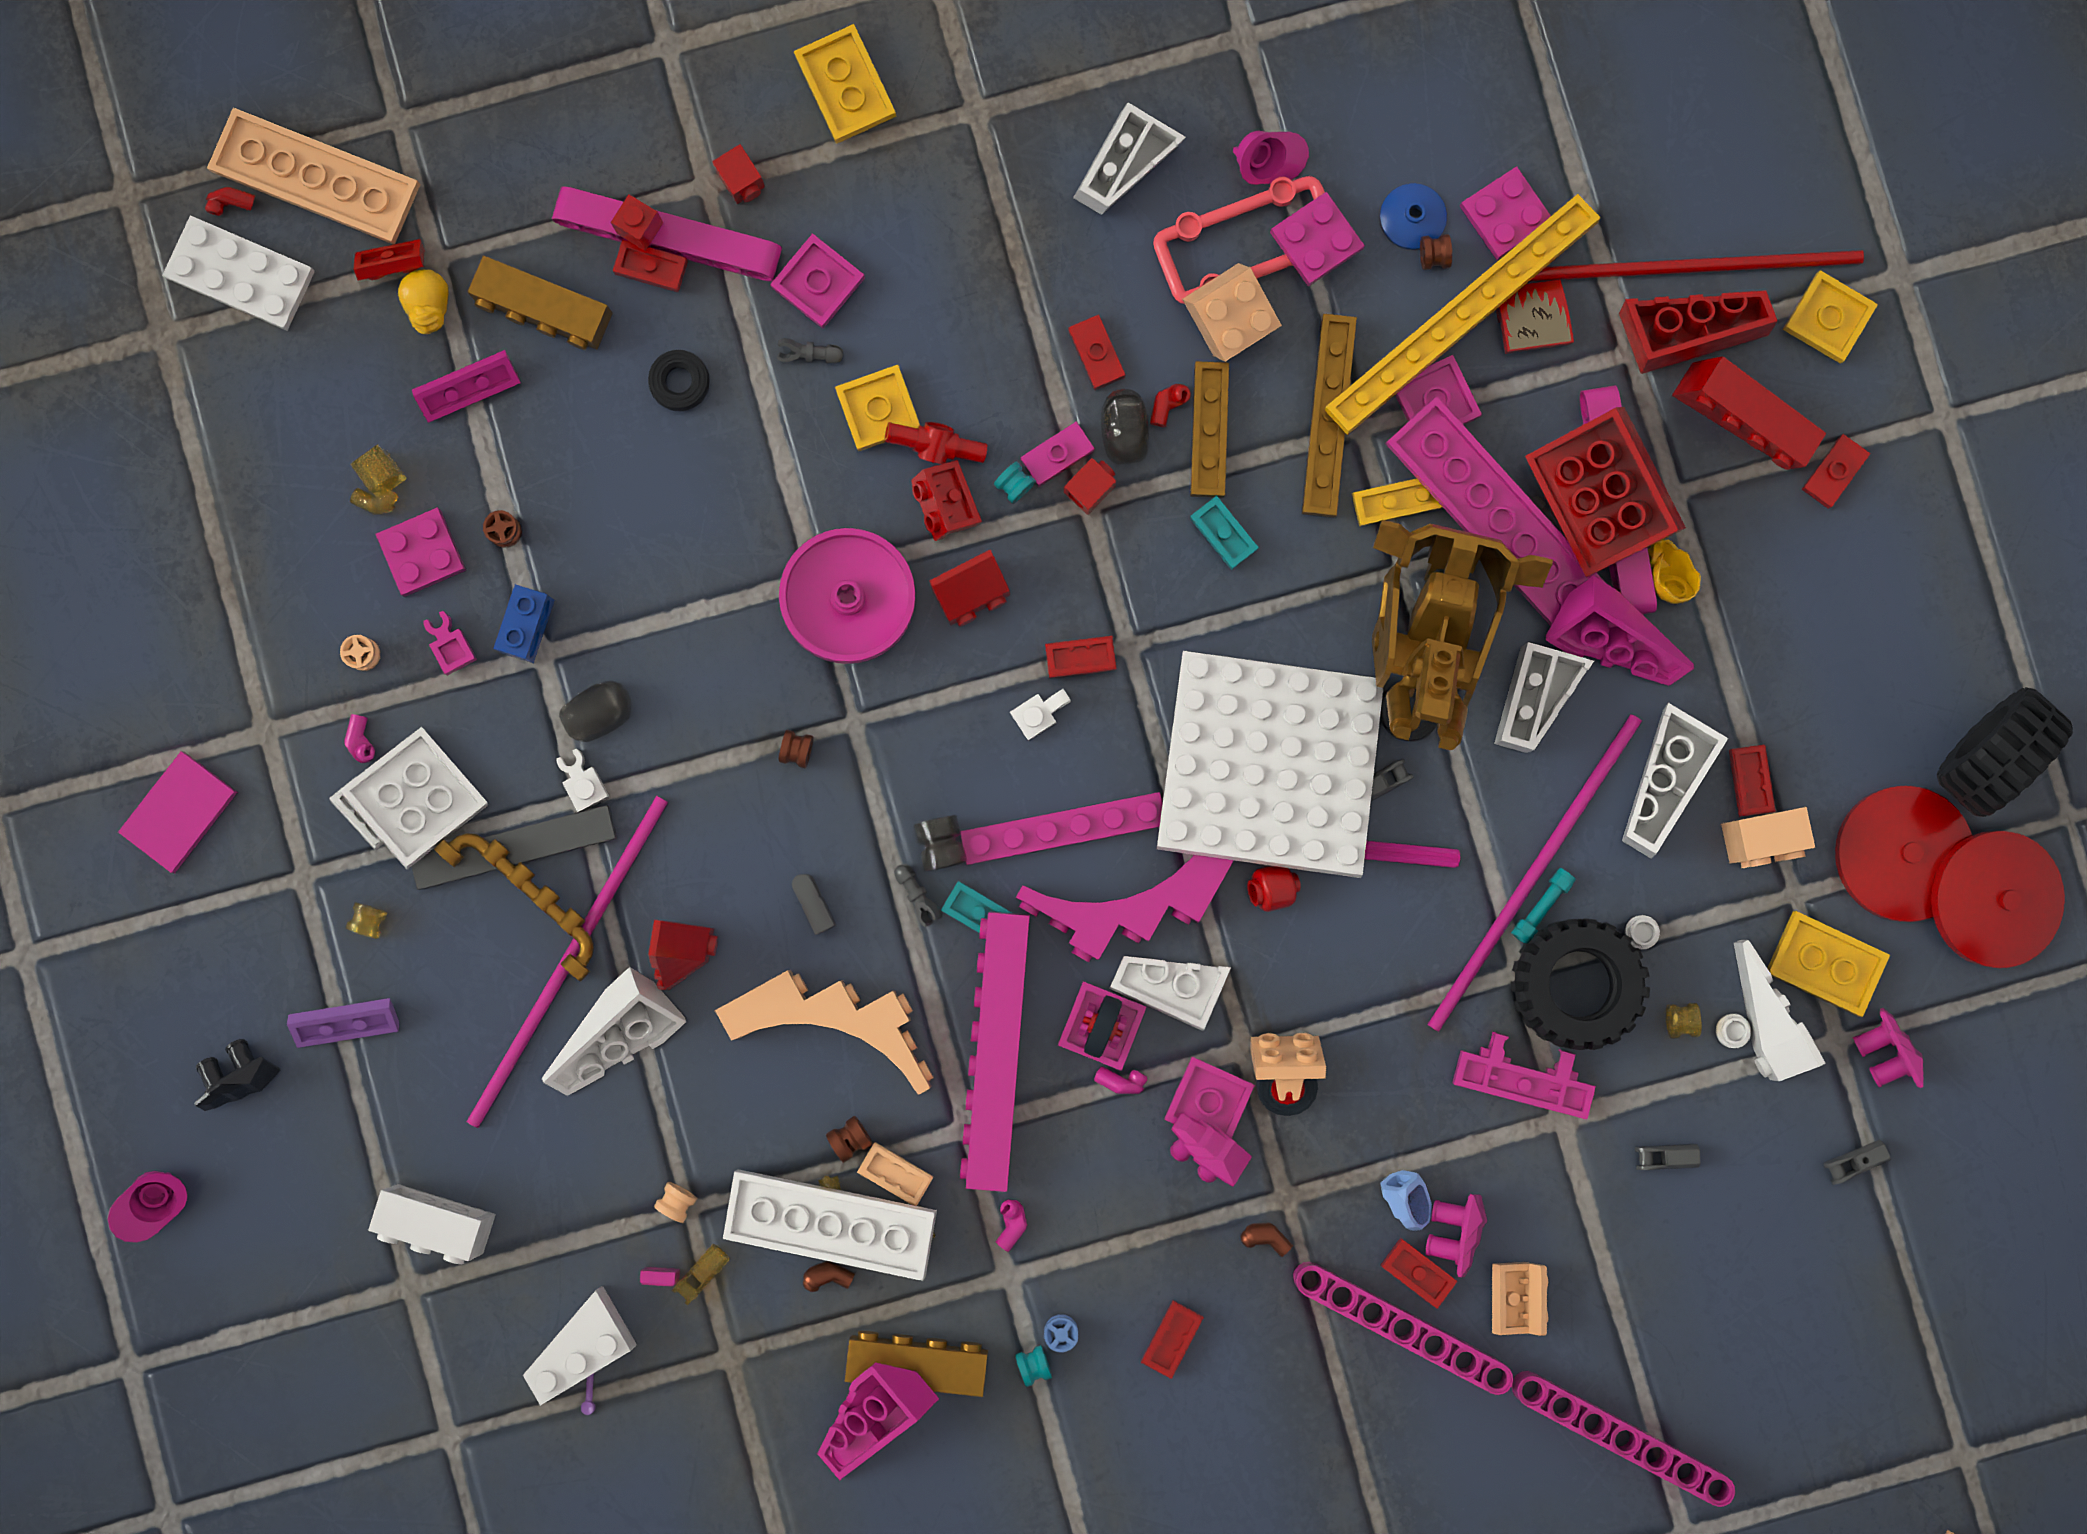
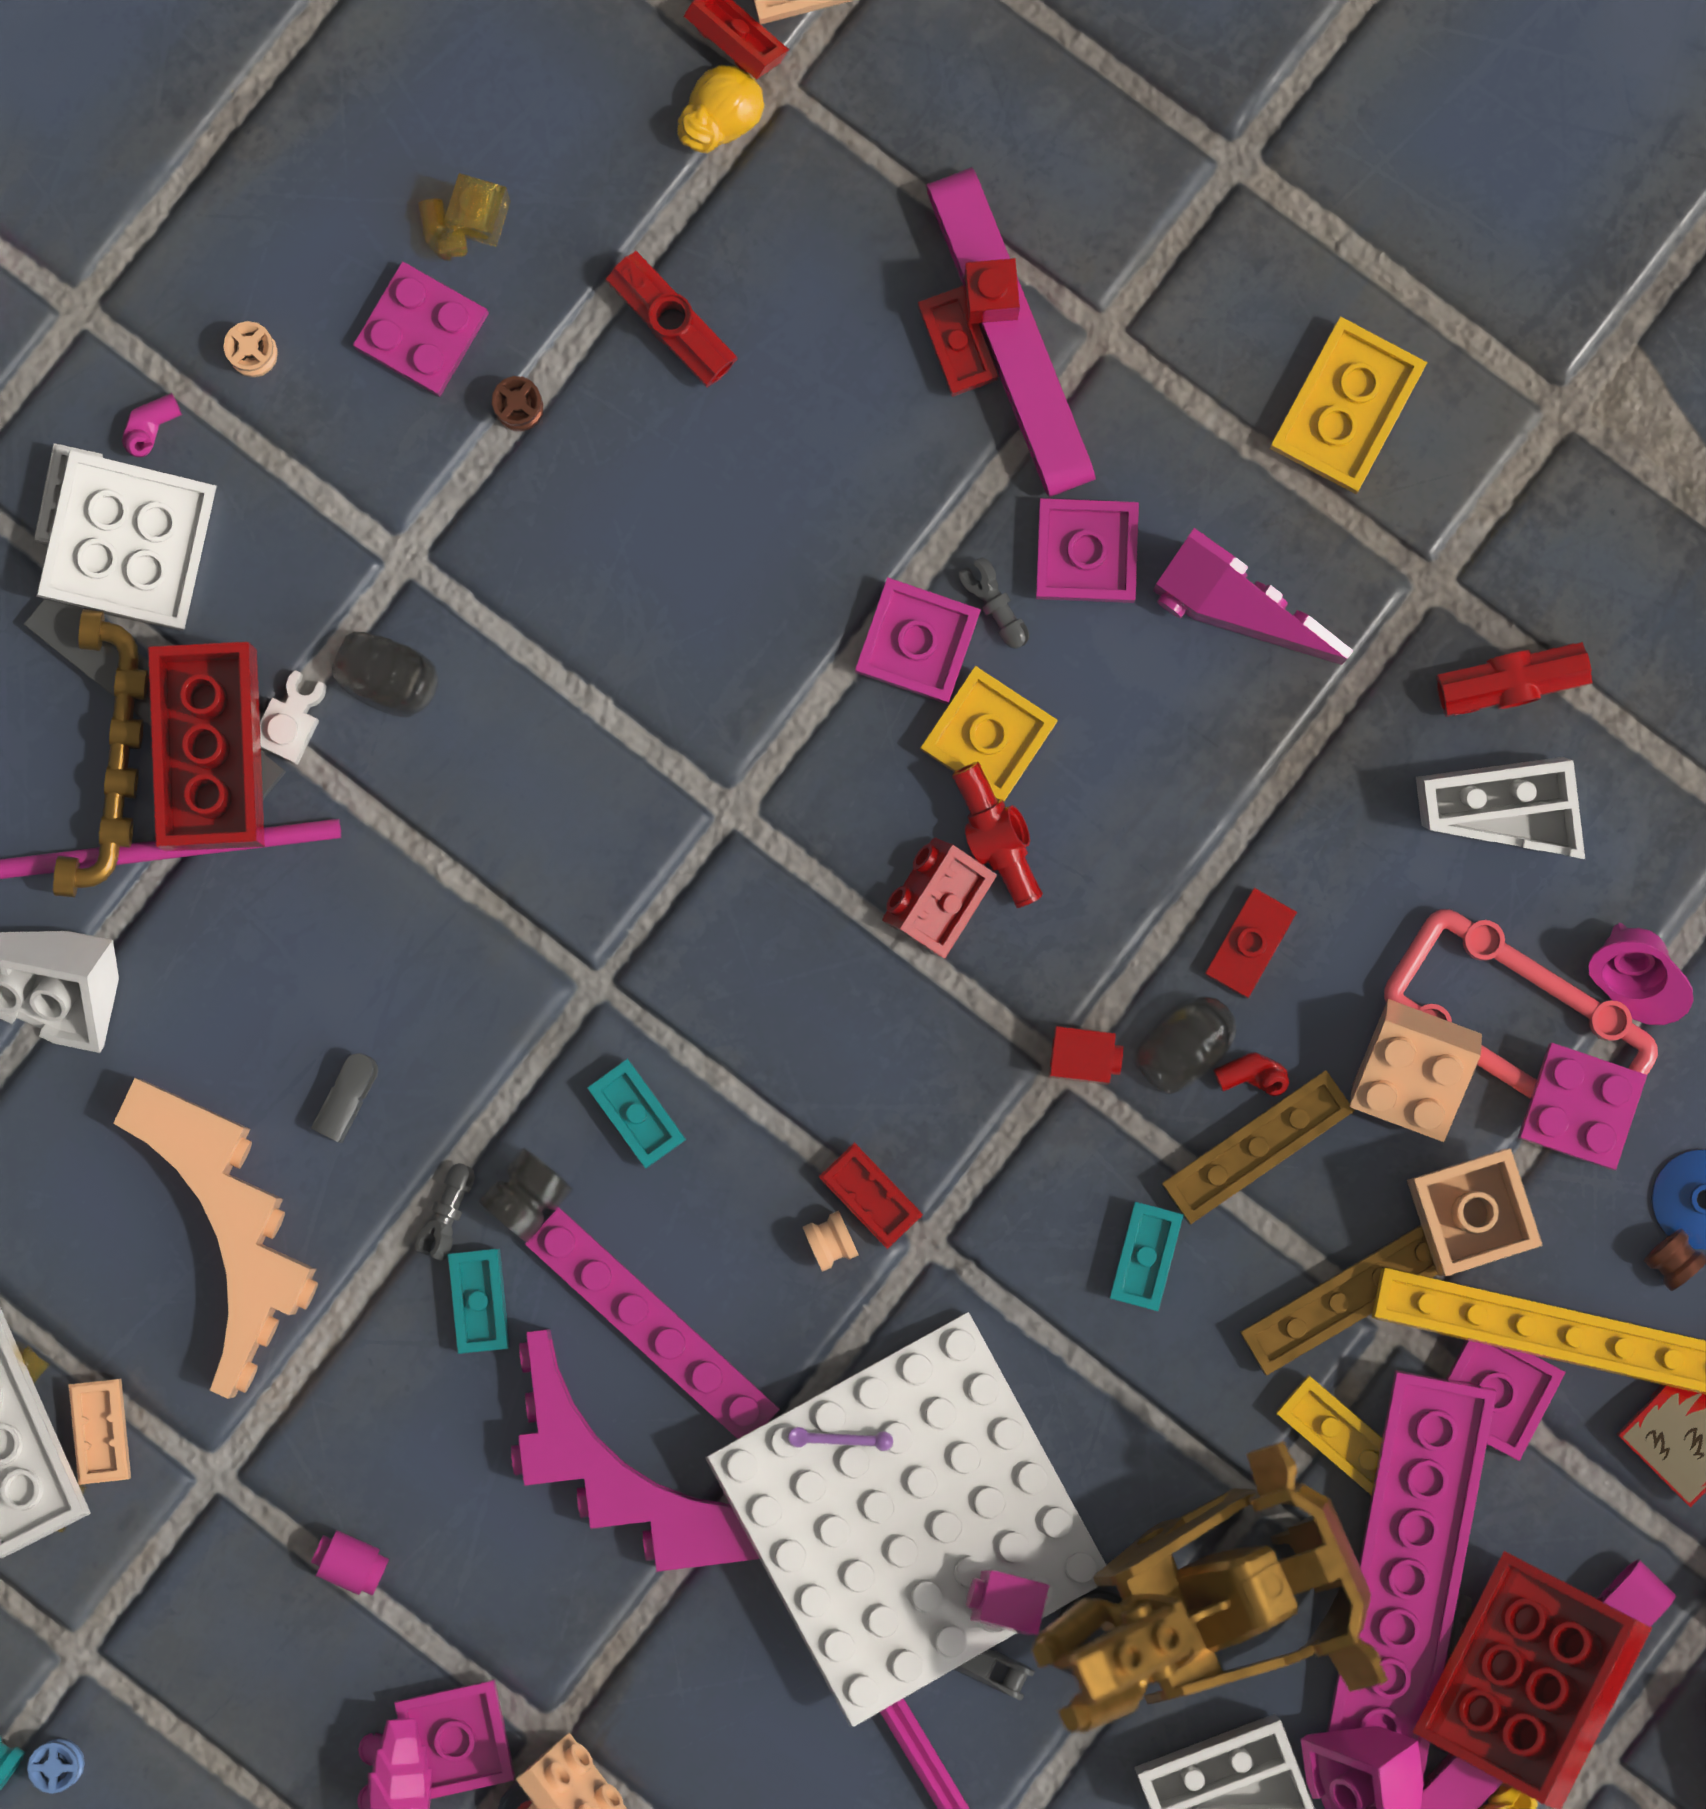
camera: 55 degrees right, 0 degrees up
dark pink plate [412,350,521,423] -> none
dark pink plate [423,611,477,676] -> none
pearl gold brick [468,255,613,350] -> none
blue brick [493,584,555,664] -> none
black tyre [648,350,710,411] -> none
red wedge [648,920,718,990] -> none
red brick [712,144,765,204] -> none
dark pink dish [779,528,915,664] -> none
copper wheel [779,730,814,769] -> none
copper wheel [825,1116,873,1163] -> none
red slope [929,550,1010,627] -> none
dark pink brick [960,911,1030,1192] -> none
teal wheel [994,461,1036,504] -> none
dark pink arm [995,1199,1027,1252] -> none
white plate [1010,689,1071,741] -> none
dark pink plate [1020,421,1095,487] -> none
dark pink plate [1058,982,1147,1071] -> none
dark pink arm [1094,1066,1147,1094] -> none
white wing [1109,956,1231,1031] -> none
red head [1247,866,1301,912] -> none
none -> red brick [148,642,265,852]
none -> dark pink brick [311,1530,389,1596]
none -> teal plate [588,1058,687,1169]
none -> red piece [606,251,738,388]
none -> medium lavender hinge [788,1427,894,1451]
none -> light nougat wheel [803,1210,859,1272]
none -> dark pink plate [855,577,981,704]
none -> dark pink brick [966,1570,1050,1635]
none -> dark pink wedge [1153,528,1353,665]
none -> light nougat brick [1407,1148,1543,1276]
none -> red piece [1436,642,1593,717]

